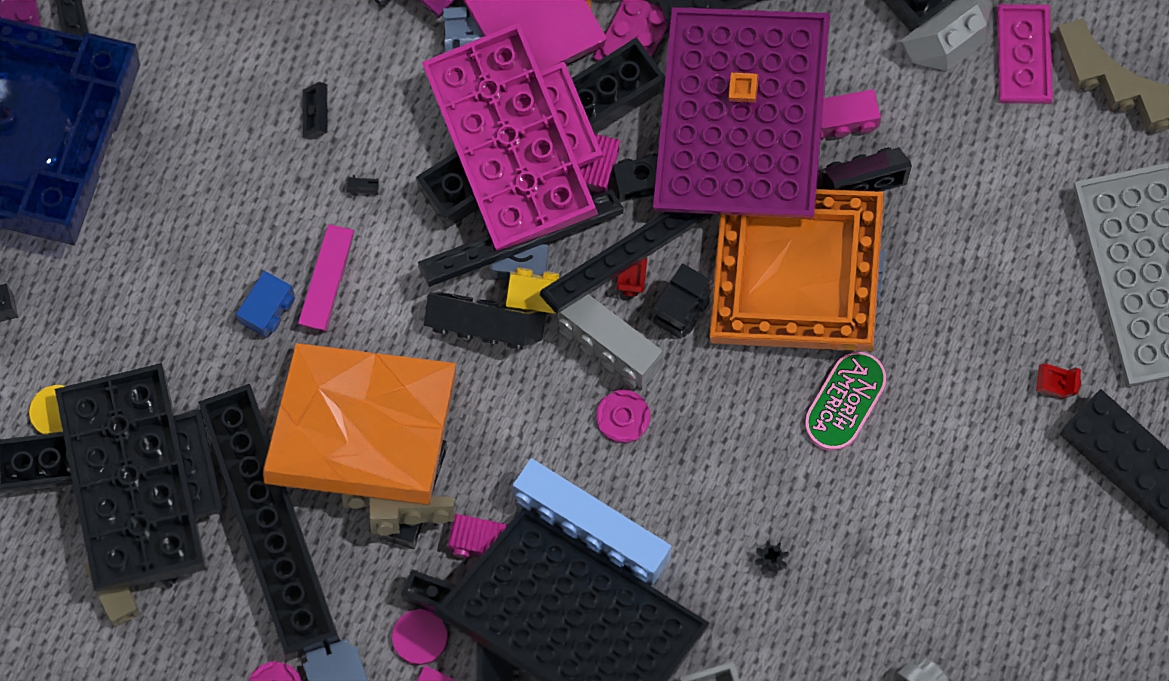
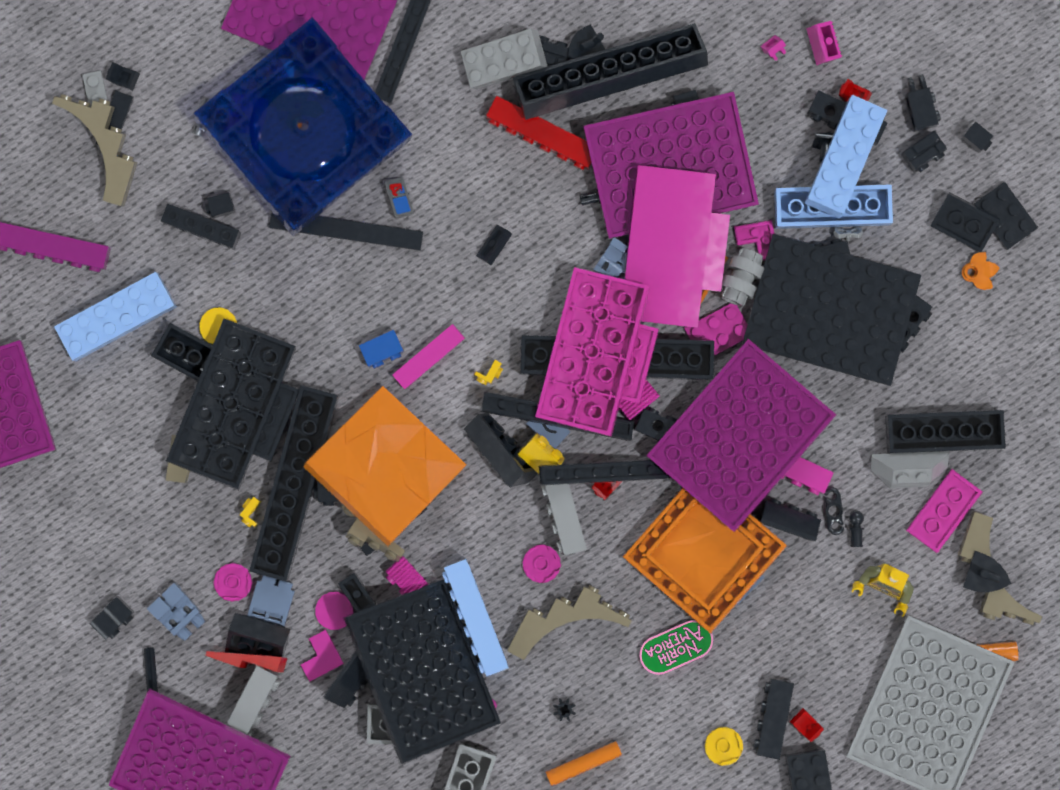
camera: 35 degrees right, 15 degrees up
black pin [346,175,379,196] -> none
black brick [653,263,712,339] -> none
orange plate [729,72,759,103] -> none
none -> yellow bracket [240,497,261,527]
none -> black tile [269,209,423,251]
none -> black brick [314,480,339,506]
none -> slope [384,177,414,219]
none -> yellow bracket [474,360,503,385]
none -> dark tan arch [507,585,632,660]
none -> orange brick [546,741,622,786]
none -> yellow tile [705,727,743,766]
none -> black brick [753,678,794,760]
none -> black piece [824,487,844,535]
none -> black pin [849,511,864,547]
none -> torso [852,563,914,617]
none -> black shield [963,551,1012,592]

